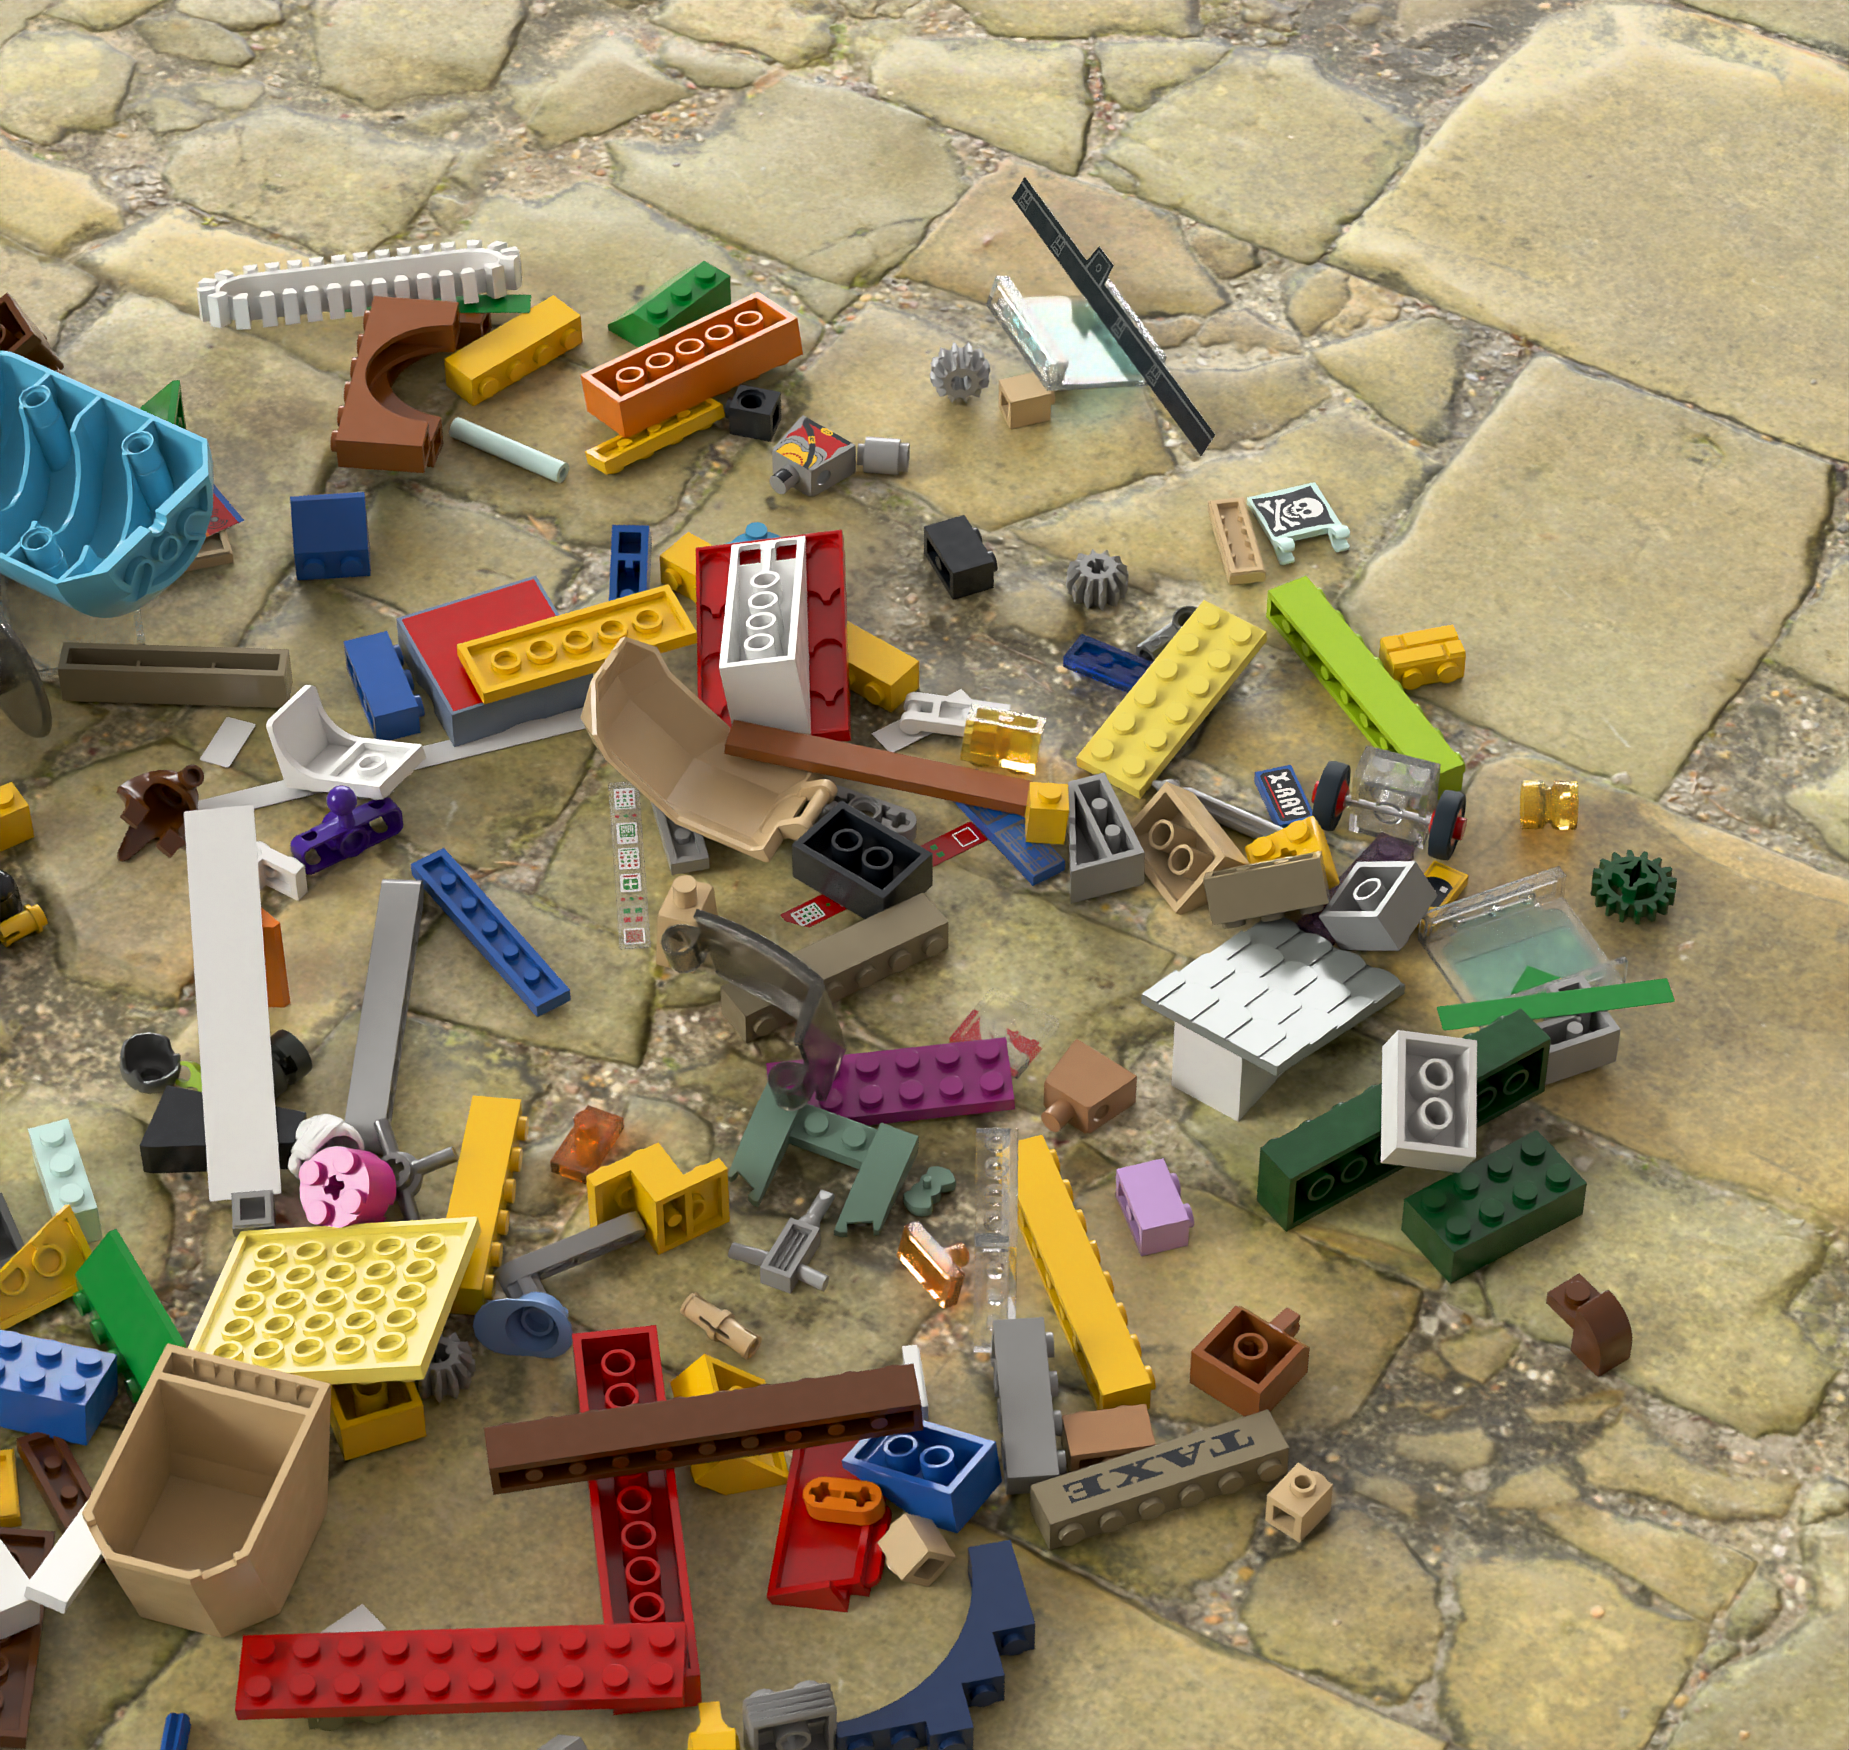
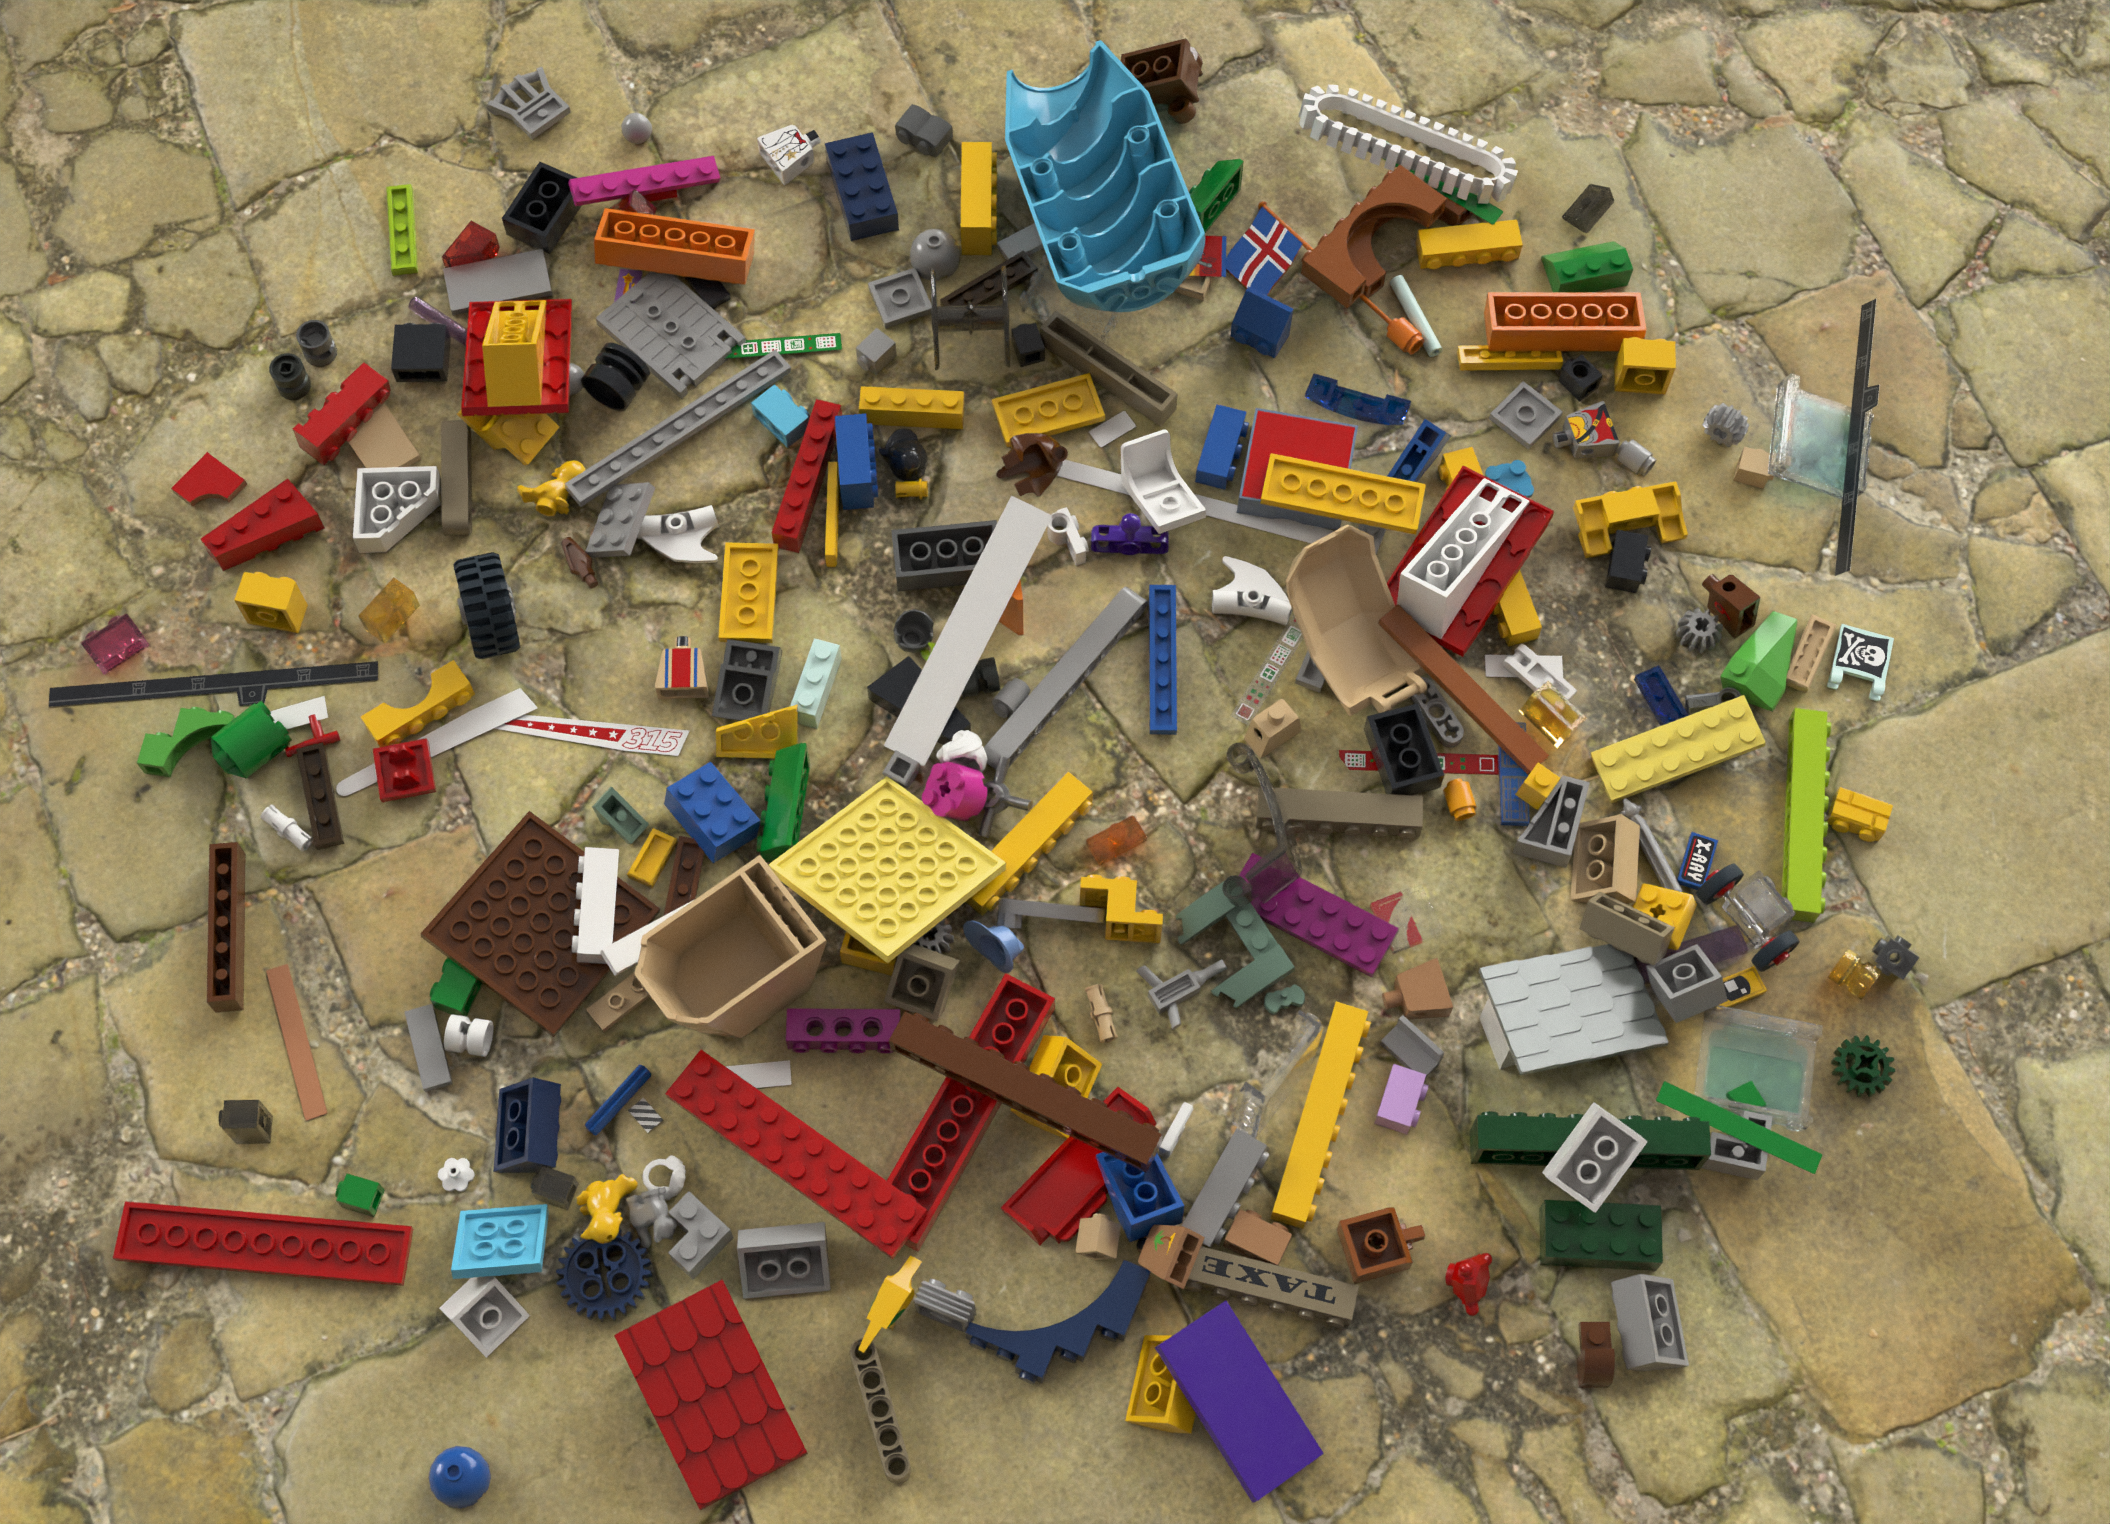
camera: 35 degrees right, 20 degrees up
orange beam [803,1477,886,1525] -> none
clear orange tile [896,1221,970,1309] -> none
tan brick [1265,1463,1333,1543] -> none
none -> tan plate [586,972,650,1033]
none -> magenta brick [786,1008,901,1054]
none -> dark tan brick [884,944,960,1021]
none -> dark grey brick [891,520,997,591]
none -> yellow plate [992,373,1105,447]
none -> light grey brick [992,678,1031,718]
none -> black brick [1011,322,1045,367]
none -> yellow slope [1125,1335,1196,1434]
none -> medium nougat torso [1137,1225,1205,1289]
none -> dark purple tile [1155,1301,1324,1503]
none -> white pin [1212,556,1292,626]
none -> flag [1226,201,1424,355]
none -> clear blue slope [1305,373,1411,425]
none -> light grey panel [1380,1015,1444,1078]
none -> light orange brick [1443,778,1477,821]
none -> red rock [1445,1253,1492,1316]
none -> light grey plate [1489,381,1563,450]
none -> clear smoke slope [1562,184,1614,233]
none -> yellow bracket [1573,481,1688,558]
none -> light grey slope [1611,1274,1689,1371]
none -> yellow brick [1614,337,1676,394]
none -> reddish brown torso [1702,574,1761,639]
none -> bright green wedge [1720,611,1798,712]
none -> dark grey brick [1872,935,1920,980]

